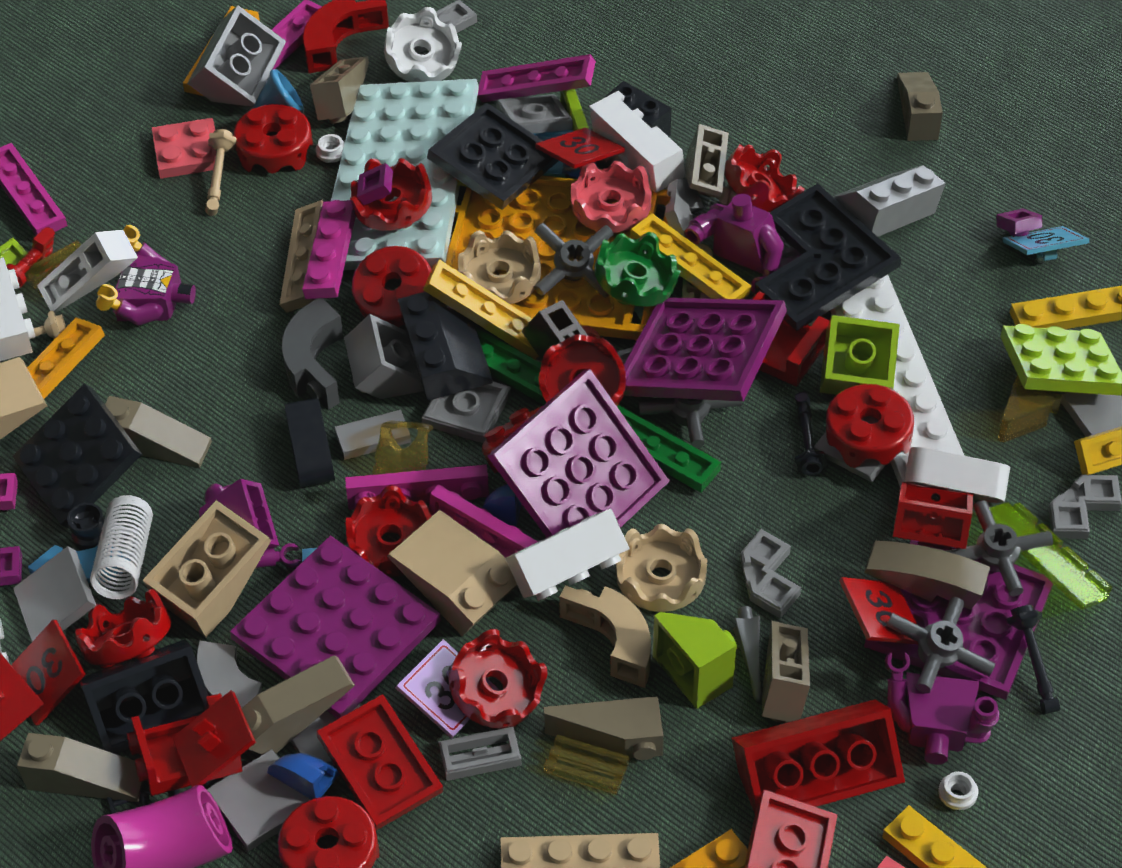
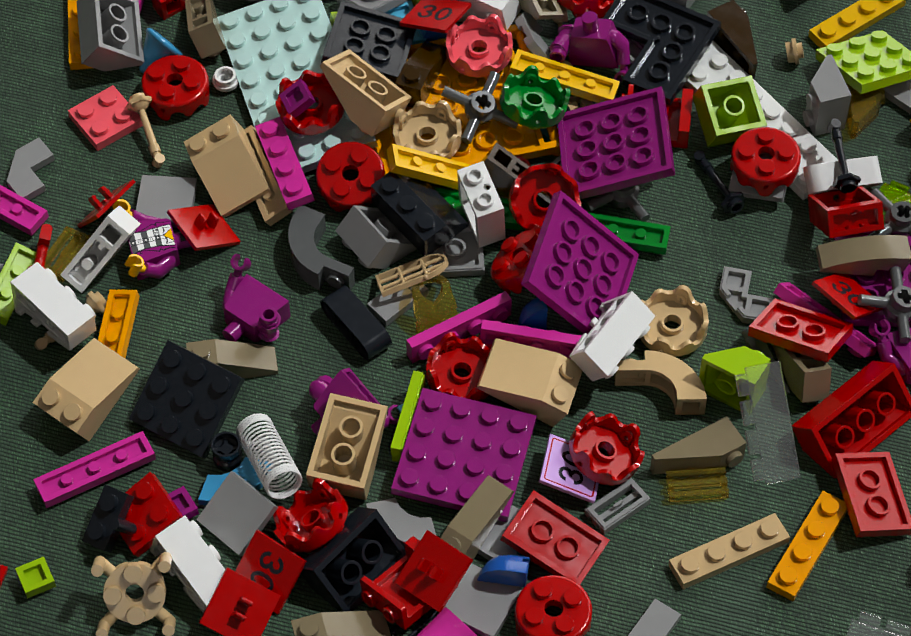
camera: 25 degrees left, 5 degrees up
none -> light grey tile [7,138,55,200]
none -> red piece [77,179,136,228]
none -> light grey tile [136,175,198,228]
none -> red piece [167,204,241,251]
none -> tan slope [184,114,271,218]
none -> magenta torso [222,254,291,342]
none -> tan slope [320,49,412,136]
none -> tan window [375,253,449,297]
none -> lime tile [390,371,426,462]
none -> dark brown slope [395,41,447,108]
none -> white window [457,161,506,248]
none -> dark brown slope [707,0,758,79]
none -> clear windscreen [735,361,801,485]
none -> red plate [748,298,853,362]
none -> dark pink plate [773,282,878,358]
none -> tan plate [785,38,804,65]
none -> light grey slope [803,54,852,136]
none -> black piece [827,118,861,193]

